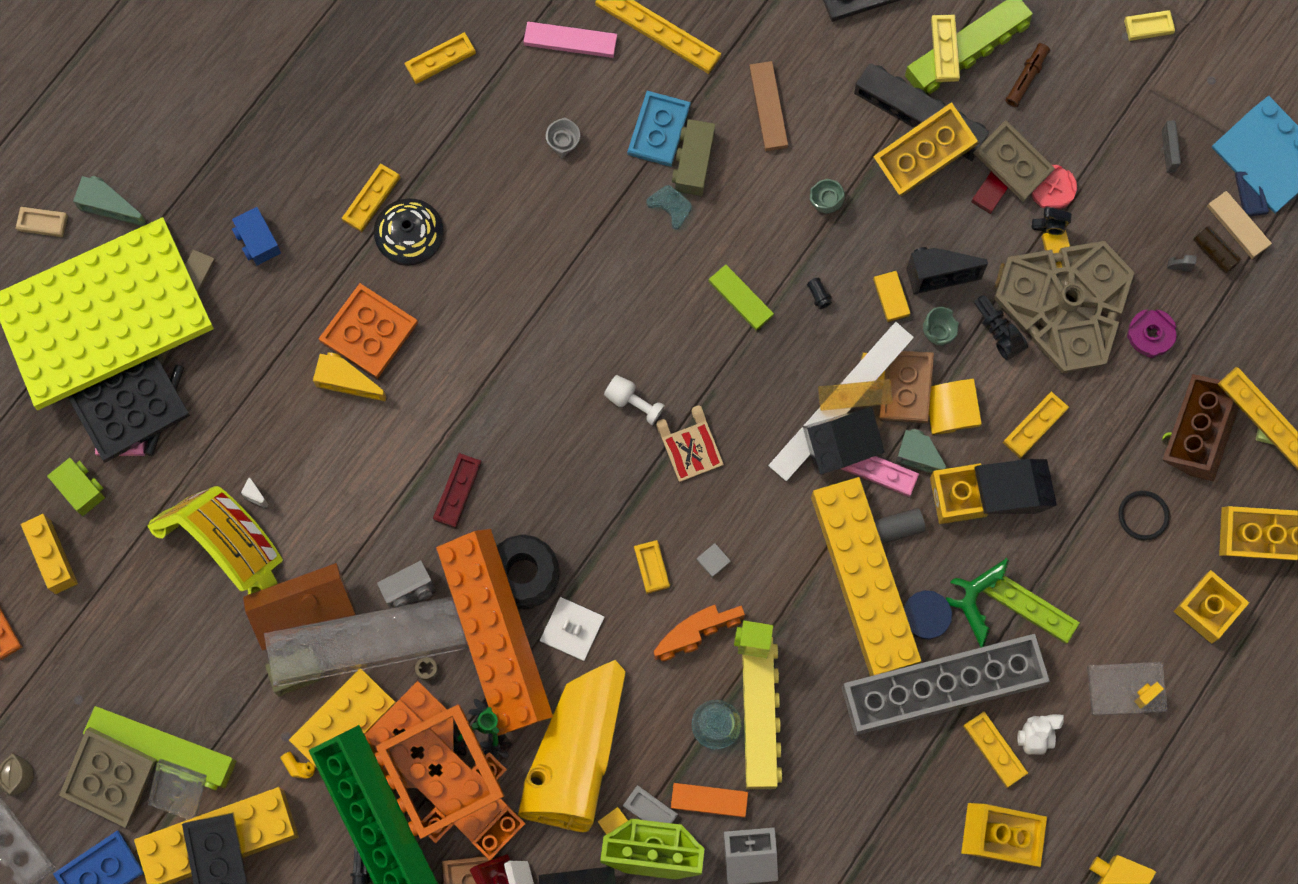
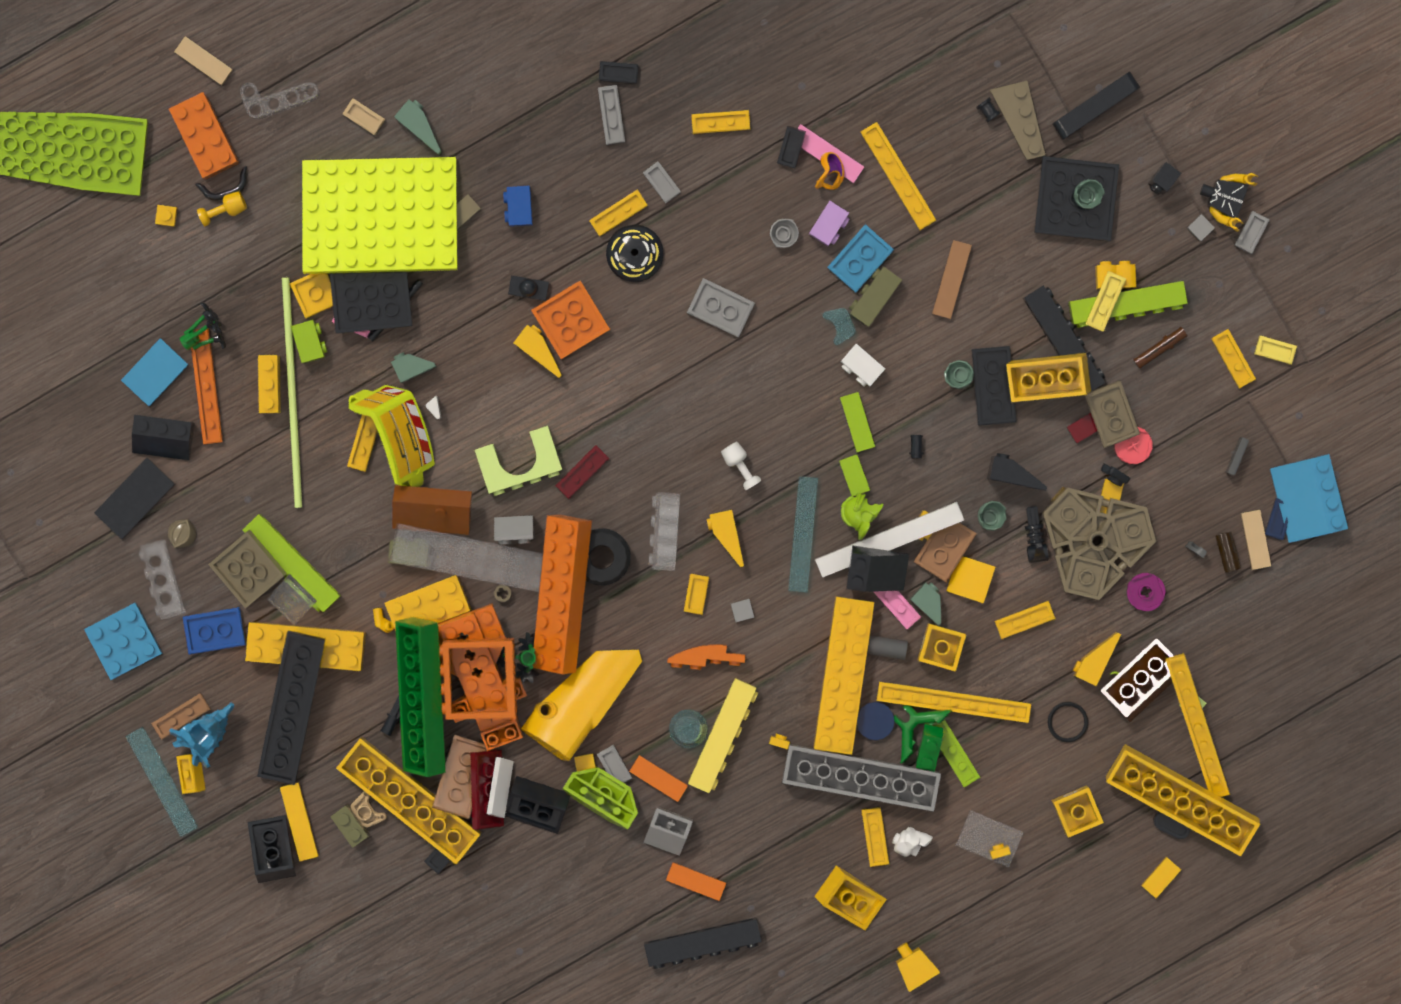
camera: 25 degrees right, 15 degrees up
white piece [540,597,604,661] -> none
flag [656,405,724,482] -> none
lime brick [734,621,773,658] -> none
clear yellow tile [818,379,893,411] -> none
yellow tile [873,271,911,322] -> none
black slope [974,459,1057,514] -> none
none -> yellowish green piece [282,278,302,508]
none -> yellow tile [290,273,333,319]
none -> yellow tile [347,415,378,472]
none -> sand green slope [391,352,437,383]
none -> yellowish green arch [475,426,563,496]
none -> black tile [508,275,549,301]
none -> light grey tile [598,85,625,145]
none -> black tile [599,61,638,84]
none -> light grey tile [643,162,681,203]
none -> clear brick [648,492,680,571]
none -> light grey tile [687,278,755,338]
none -> yellow slope [707,510,744,567]
none -> yellow plate [769,733,790,750]
none -> black tile [777,126,806,169]
none -> clear light blue tile [788,476,818,592]
none -> lavender brick [809,201,850,246]
none -> light orange piece [815,152,844,190]
none -> lime tile [839,454,870,496]
none -> white brick [841,344,885,387]
none -> lime helmet [841,493,884,540]
none -> yellow plate [876,681,1031,723]
none -> green brick [916,724,943,772]
none -> black tile [971,346,1016,426]
none -> yellow slope [1073,632,1121,686]
none -> yellow brick [1095,261,1136,289]
none -> yellow tile [1211,329,1256,389]

